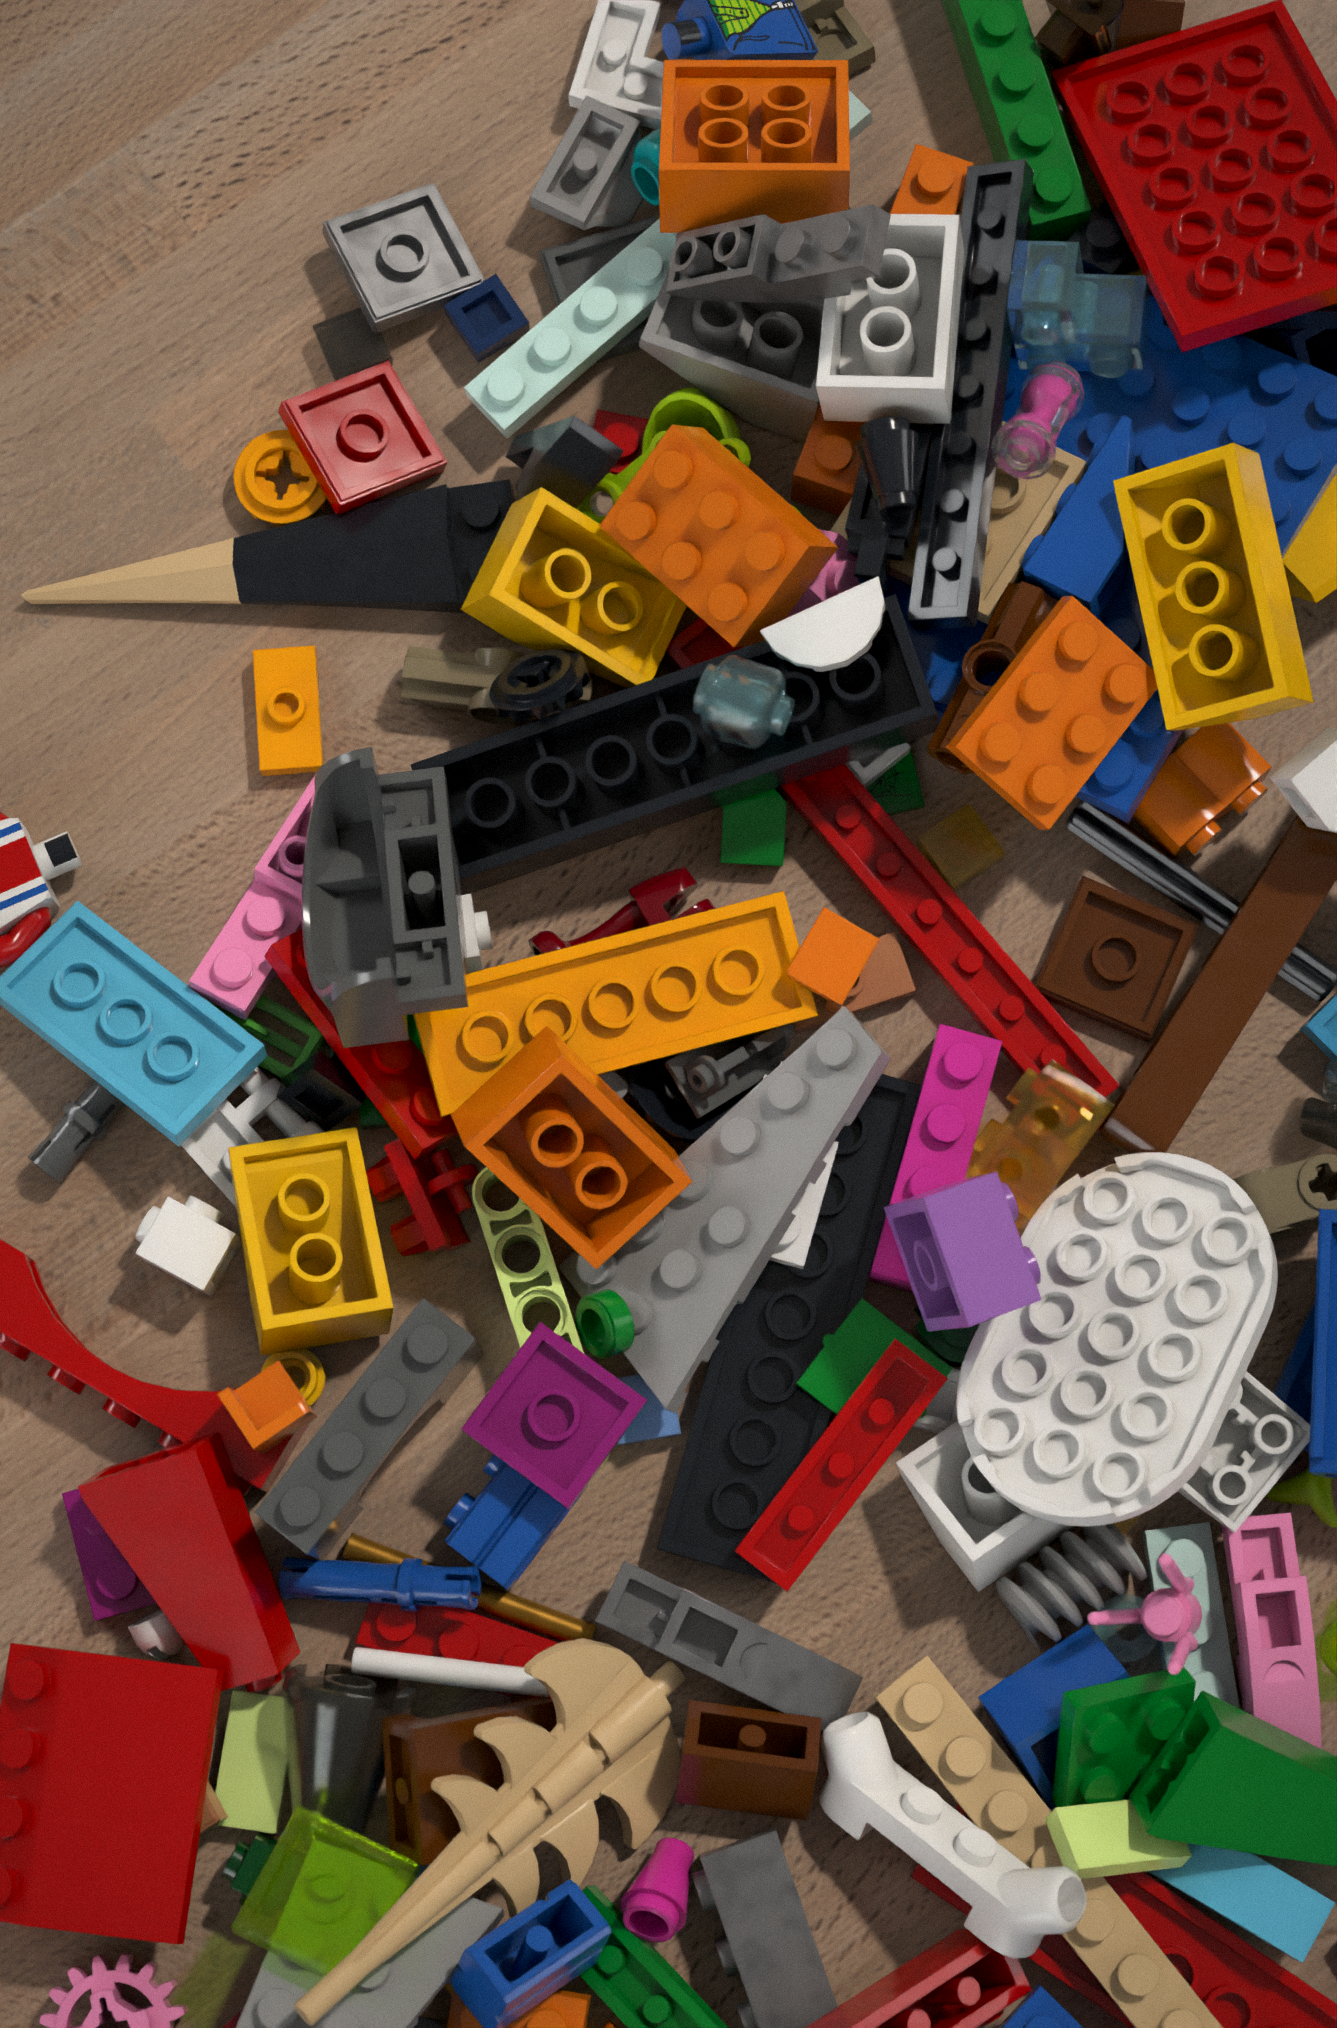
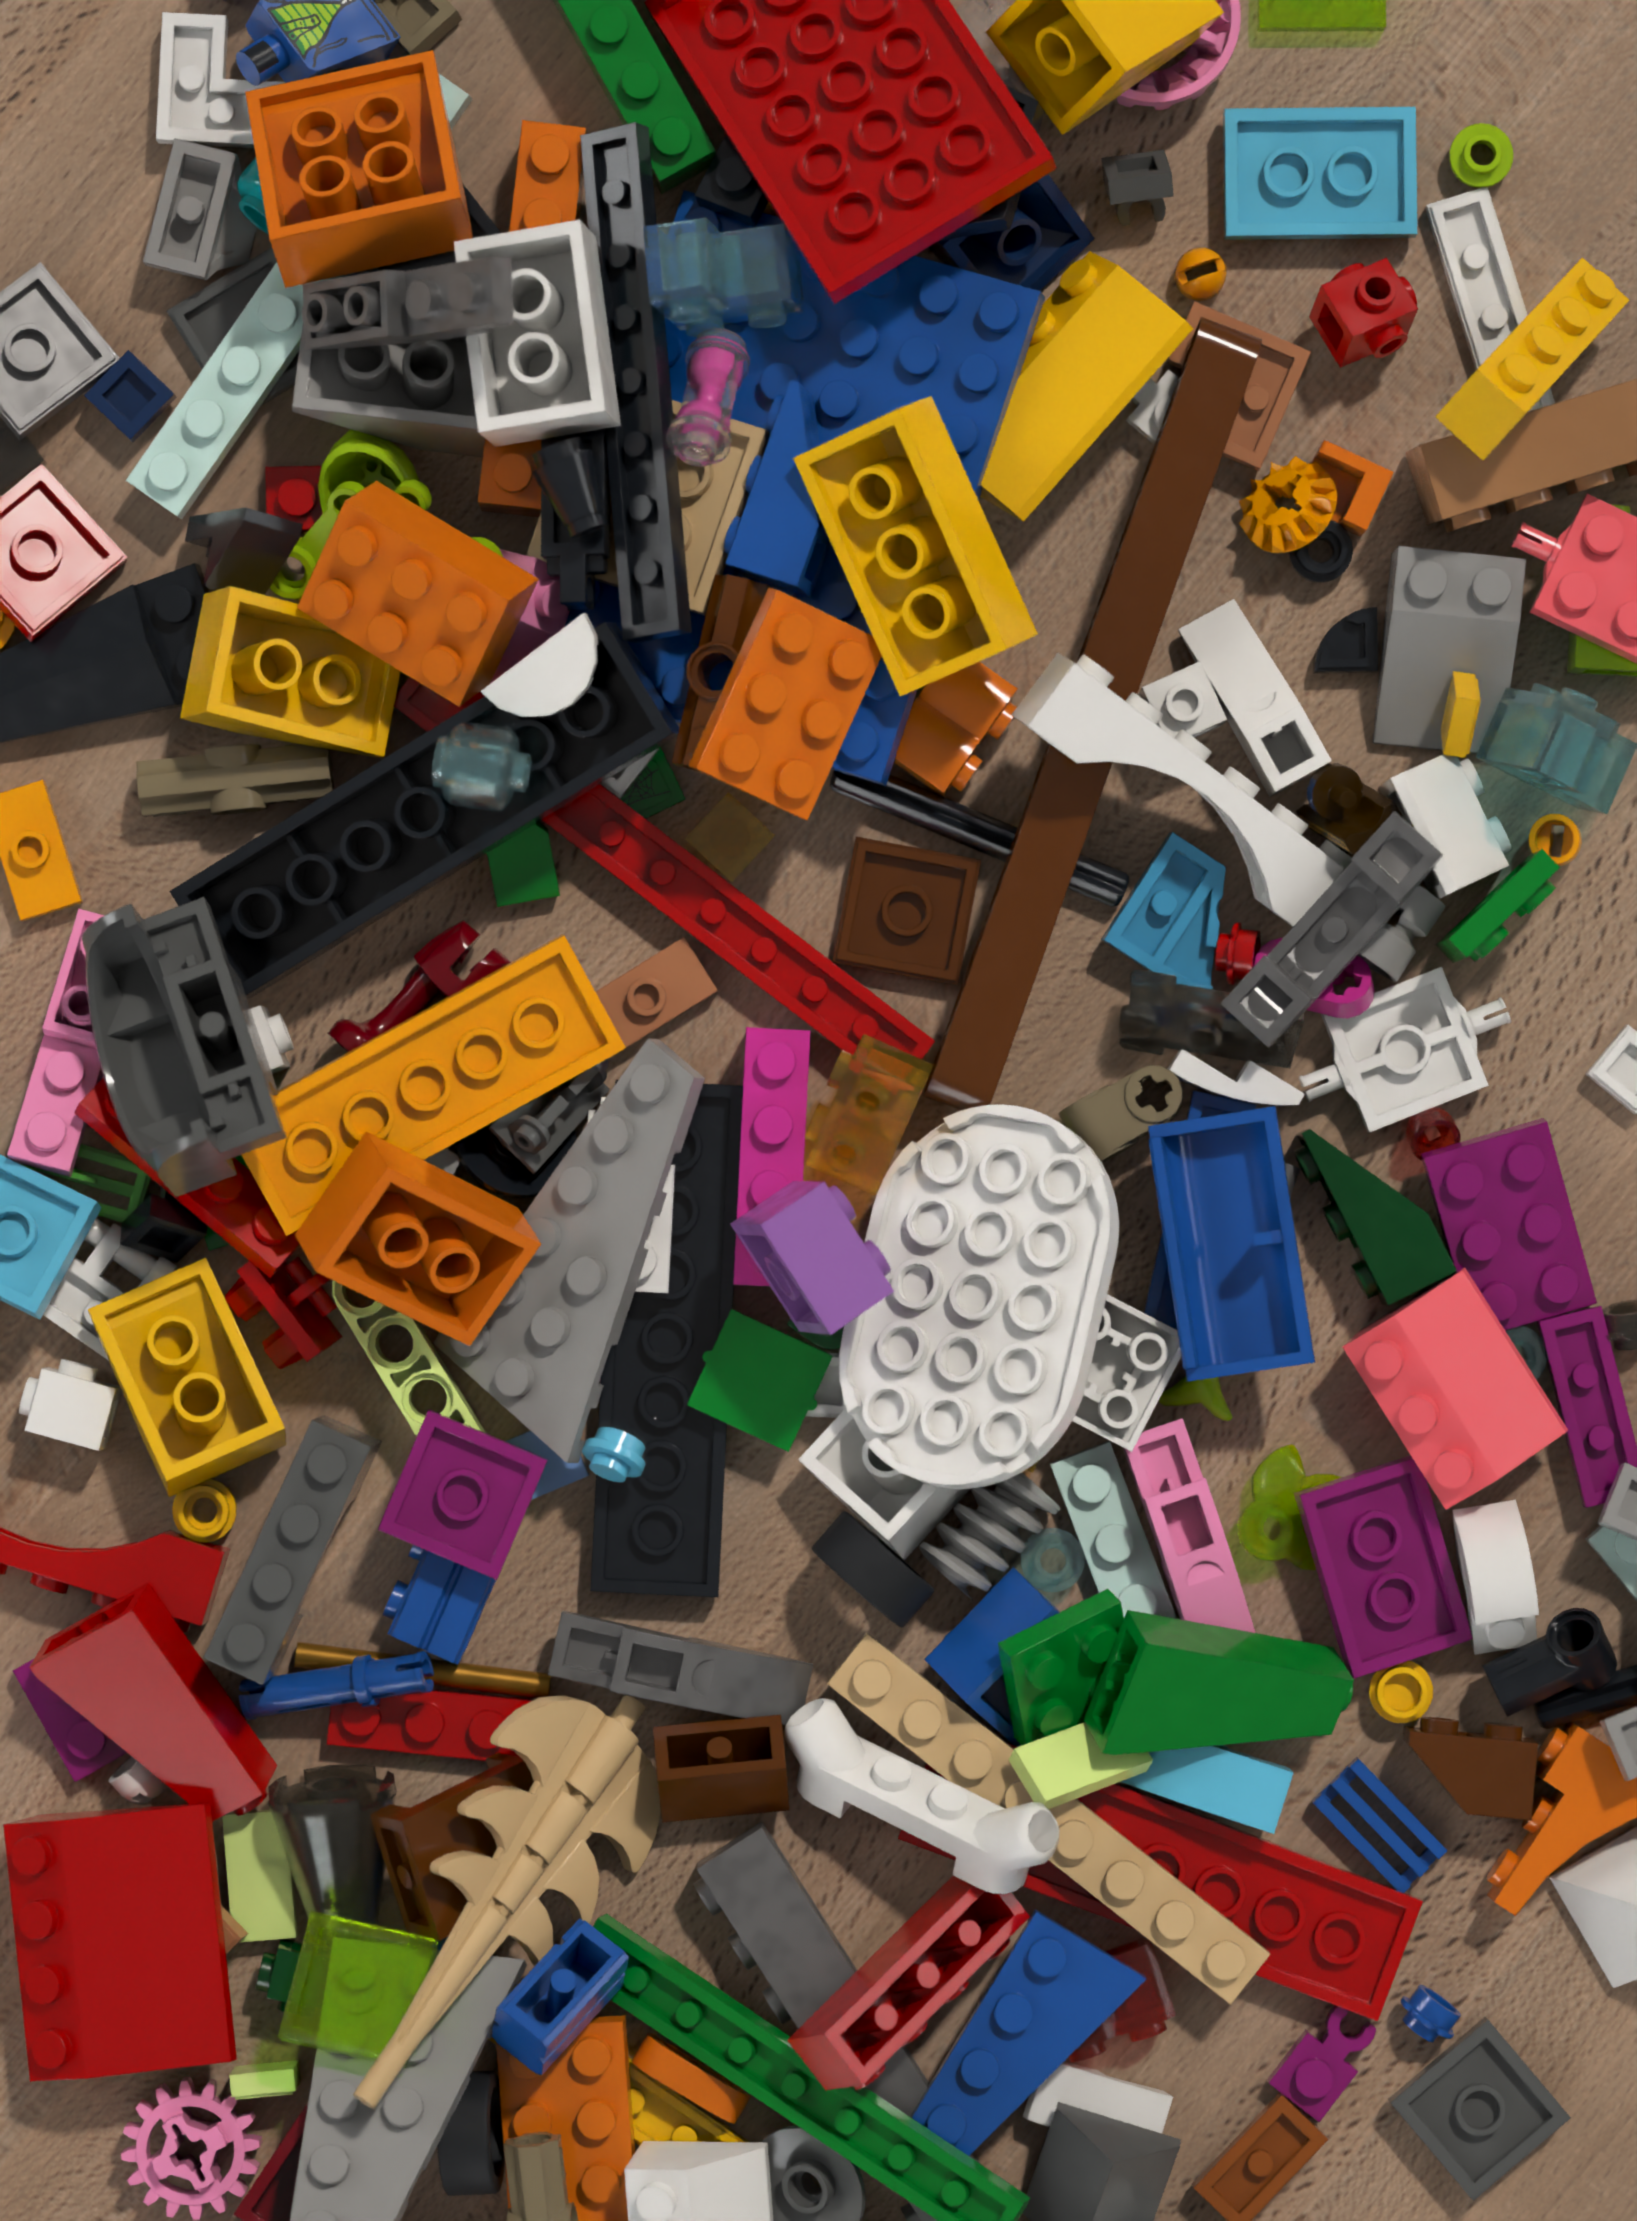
camera: 15 degrees left, 10 degrees up
orange panel [217,1360,317,1455] -> none
white bar [351,1647,549,1698] -> none
black gear [489,649,591,723] -> none
green tile [575,1289,634,1359] -> none
dark pink cone [621,1838,694,1943] -> none
red plate [735,1339,948,1592] -> none
orange panel [787,907,880,1014] -> none
bright pink plant [1087,1553,1202,1675] -> none
none -> yellowish green tile [229,2060,301,2100]
none -> medium azure plate [582,1427,645,1482]
none -> black tyre [812,1511,934,1628]

